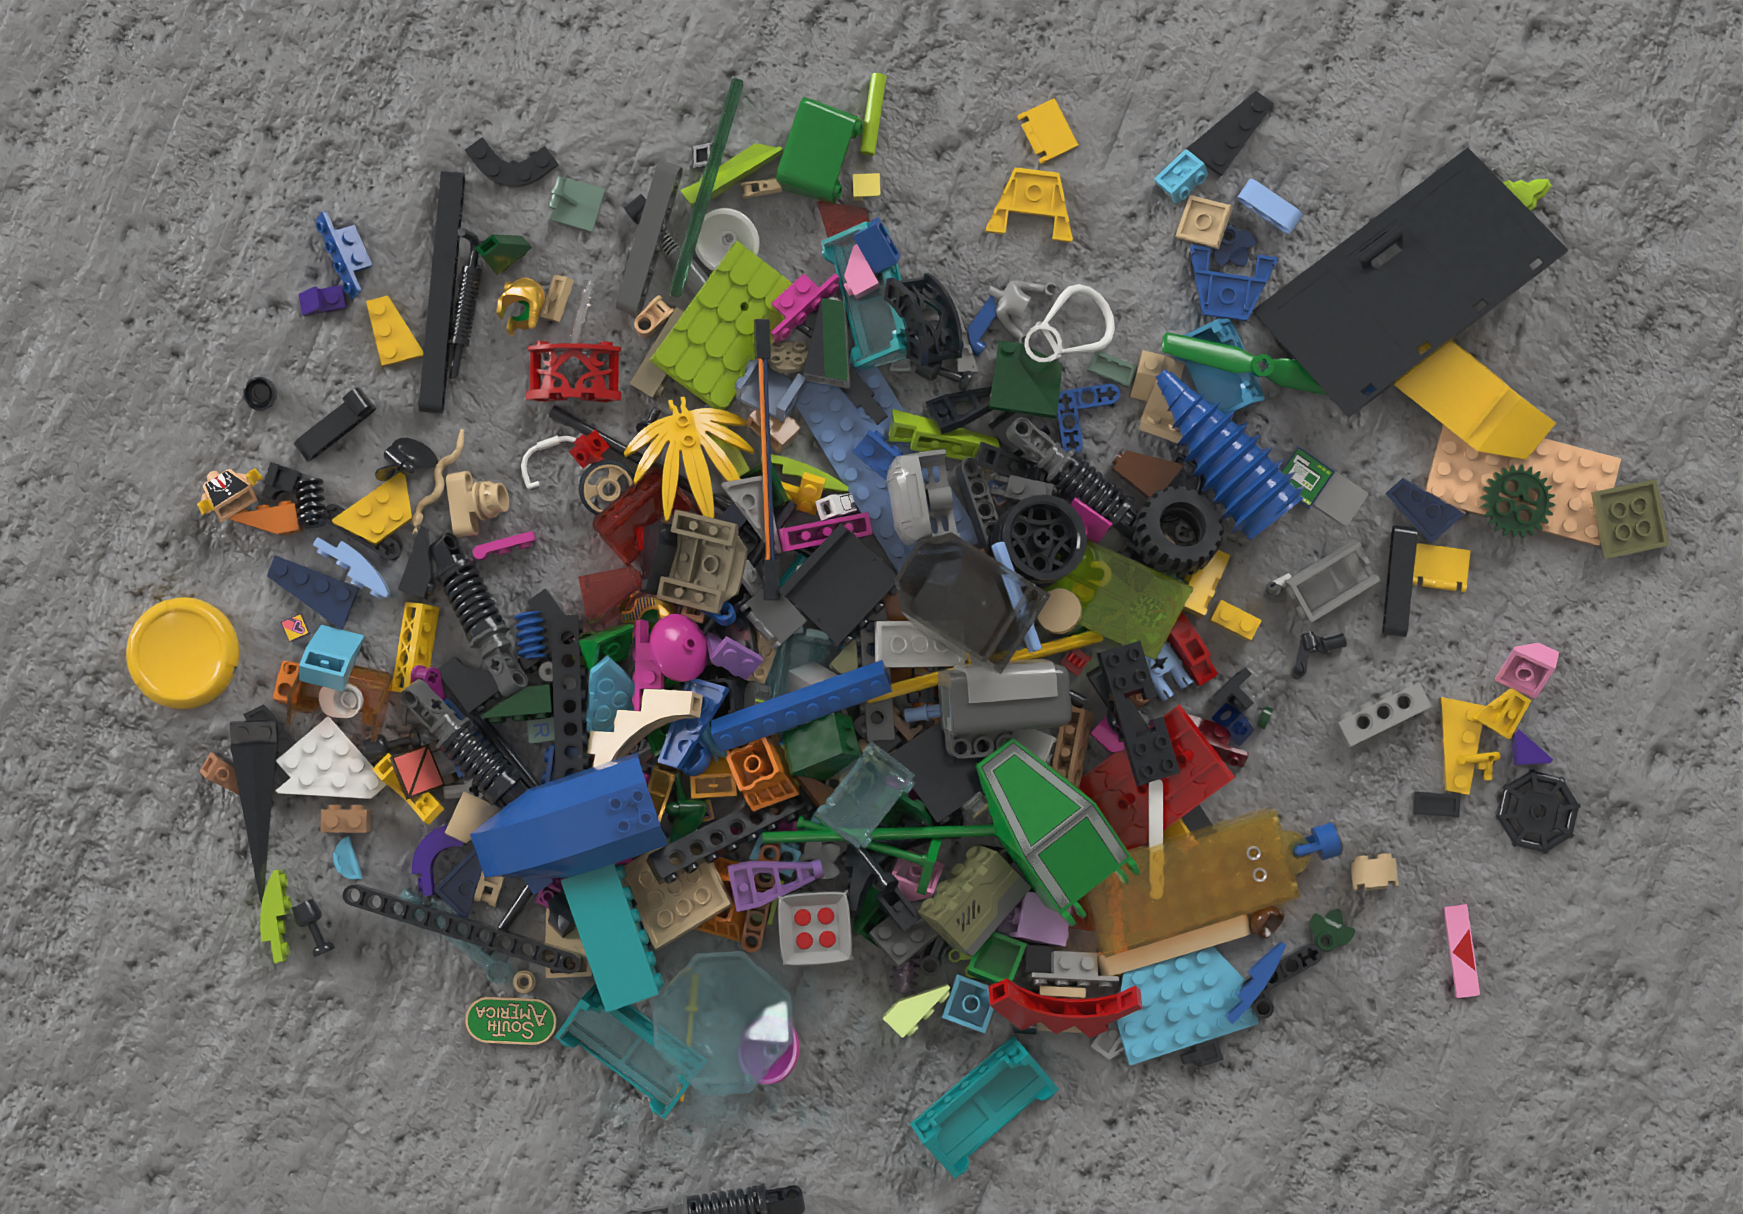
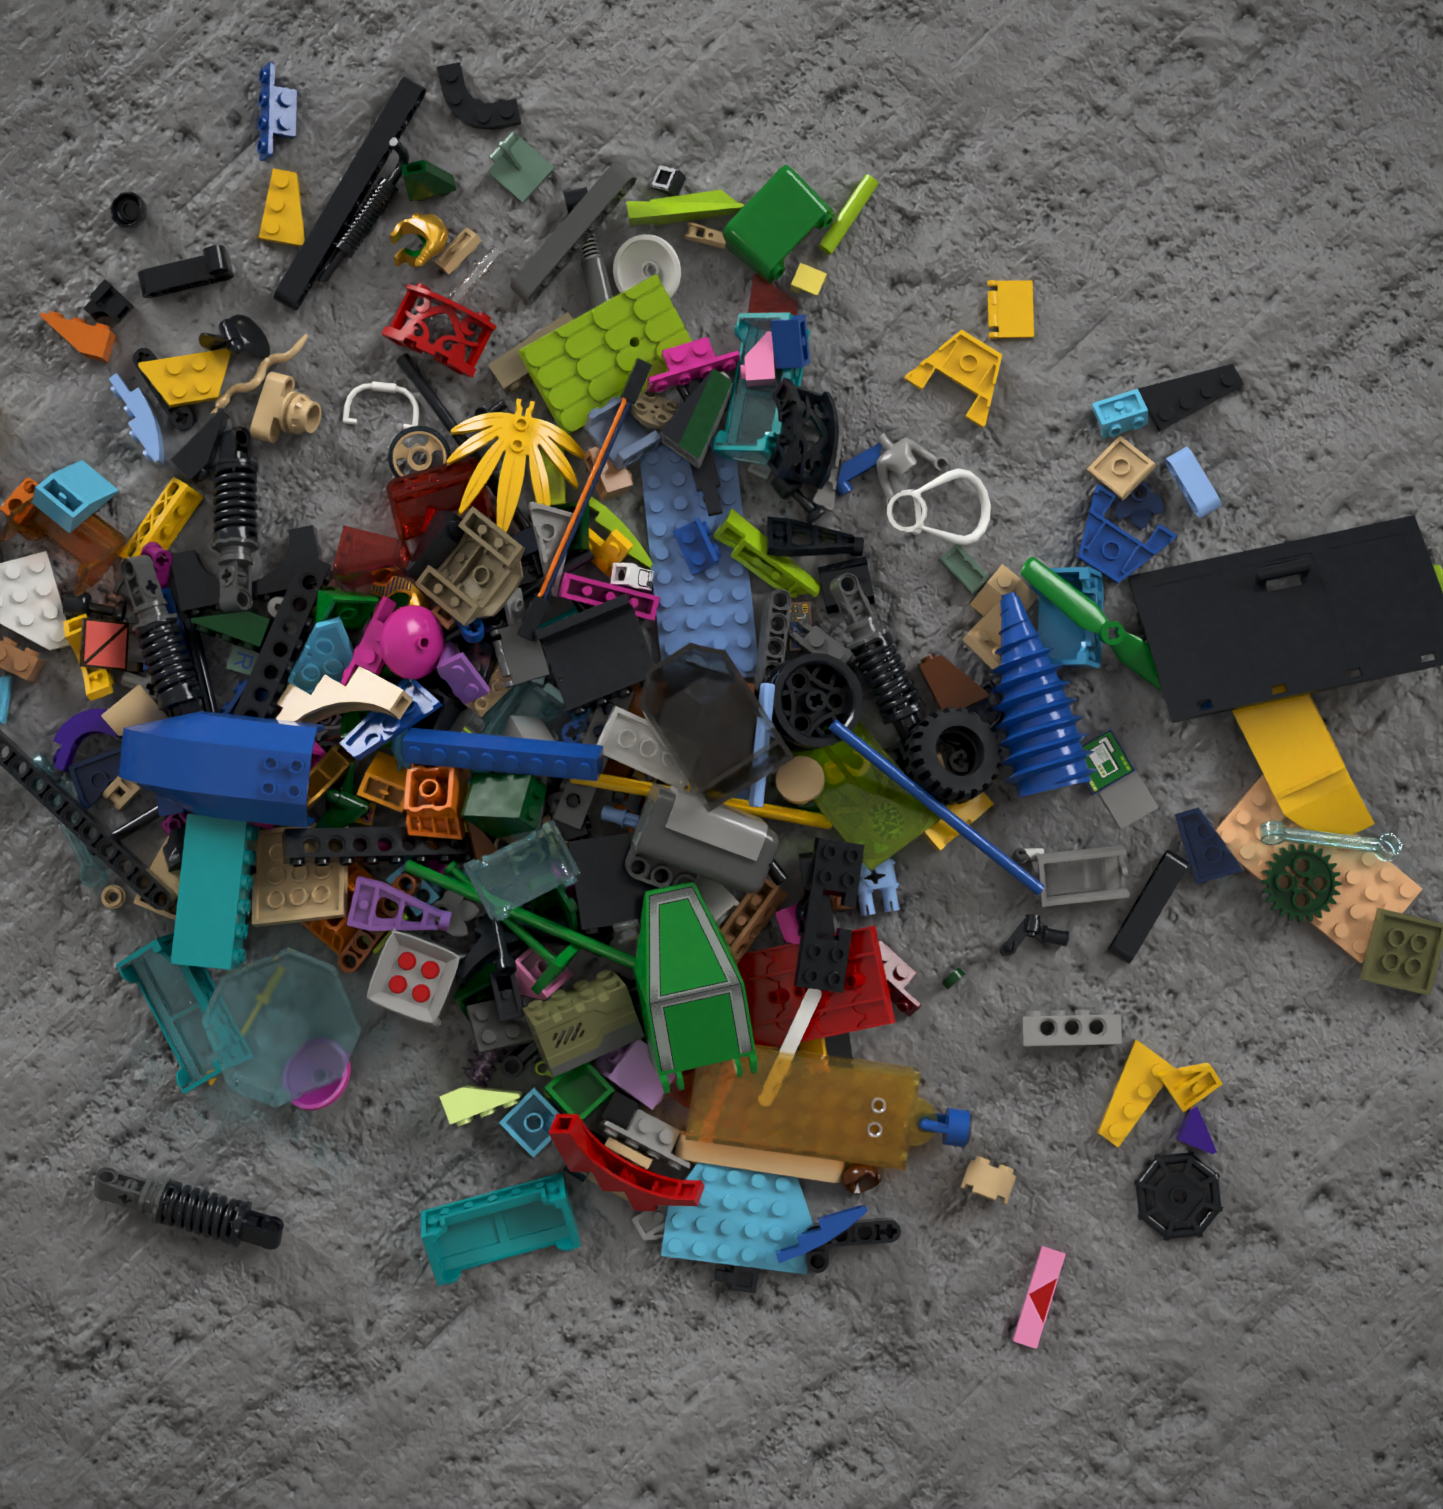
camera: 20 degrees right, 0 degrees up
torso [197,468,263,522] -> none
dark blue wing [267,555,360,630] -> none
tile [280,613,311,643] -> none
black piece [295,478,326,529] -> none
dark purple slope [299,285,347,316] -> none
white cap [319,684,364,718] -> none
tile [465,997,557,1045] -> none
dark pink plate [473,531,537,561] -> none
blue piece [514,611,547,659] -> none
red brick [569,429,610,469] -> none
light nougat piece [634,295,675,338] -> none
clear green axle [669,78,743,298] -> none
blue hair [681,740,711,776] -> none
olive slope [829,640,858,675] -> none
light grey piece [886,449,961,546] -> none
medium nougat plate [893,704,923,741] -> none
black slope [974,442,1051,484] -> none
dark green slope [989,340,1063,418] -> none
blue beam [1057,384,1120,453] -> none
red tile [1059,648,1091,677] -> none
dark pink piece [1070,497,1112,549] -> none
red slope [1152,597,1218,686] -> none
yellow brick [1208,600,1262,642] -> none
black bracket [1208,667,1254,711] -> none
clear blue bracket [1212,703,1254,746] -> none
dark green plate [1310,909,1355,952] -> none
yellow piece [1412,543,1471,593] -> none
black tile [1413,791,1461,817] -> none
yellow hose [1459,752,1500,780] -> none
bright pink slope [1494,643,1559,699] -> none
none -> blue piece [828,719,1045,895]
none -> clear light blue piece [1259,821,1402,861]

